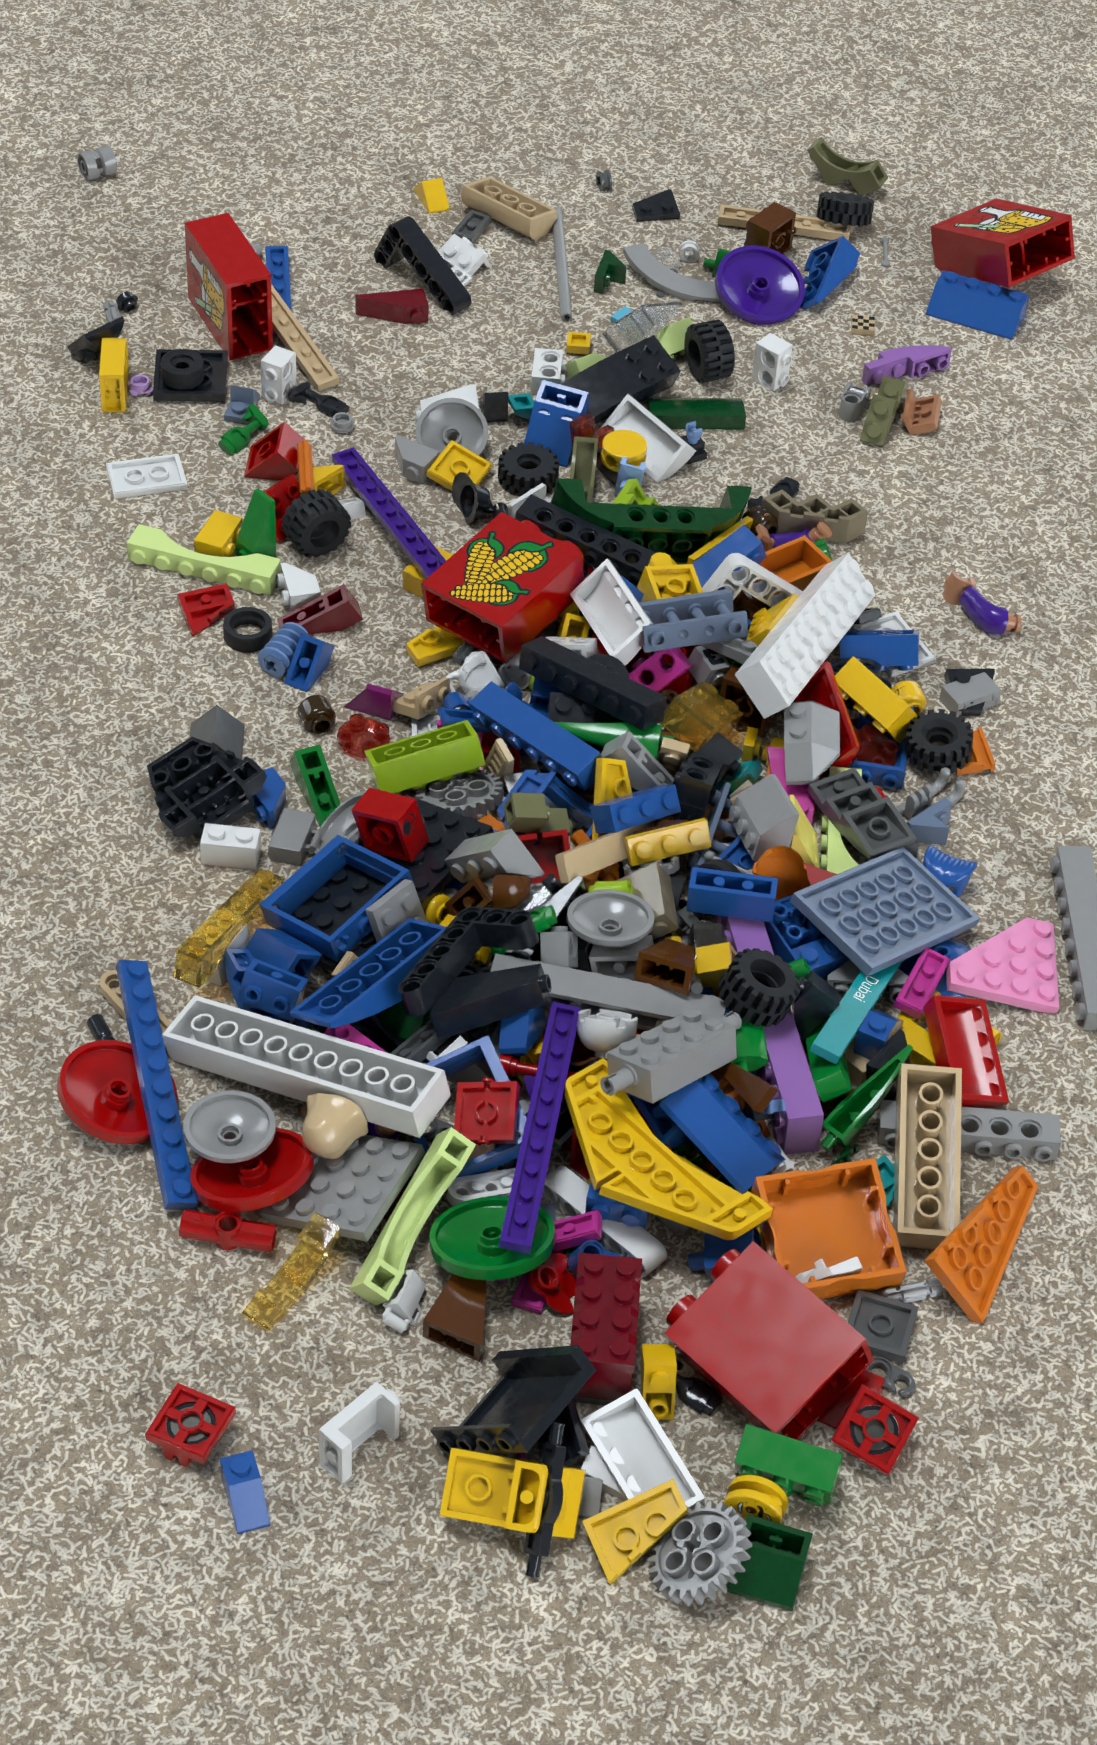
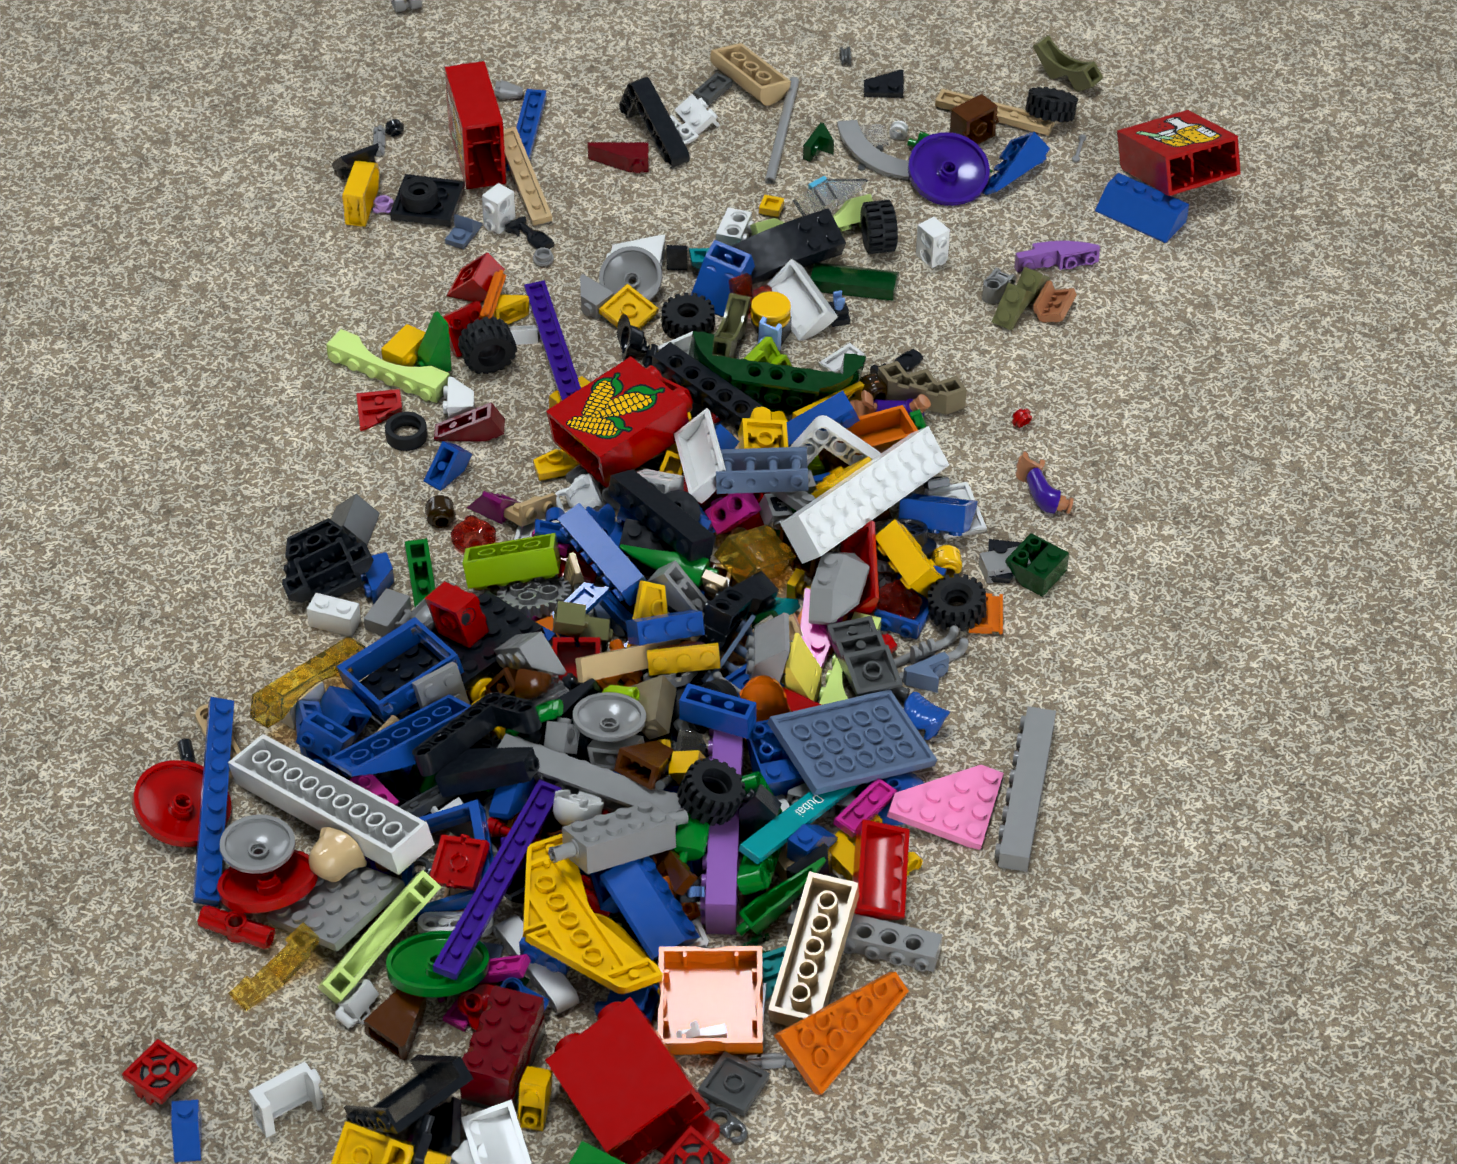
camera: 15 degrees right, 0 degrees up
white tile [106,454,188,499] -> none
green piece [218,403,269,455] -> none
medium blue piece [258,622,309,678] -> none
yellow slope [413,178,450,214] -> none
black piece [676,1359,723,1416] -> none
tan tile [851,315,875,336] -> none
none -> white tile [818,343,865,373]
none -> dark green slope [1005,533,1069,597]
none -> red plate [1011,408,1032,429]

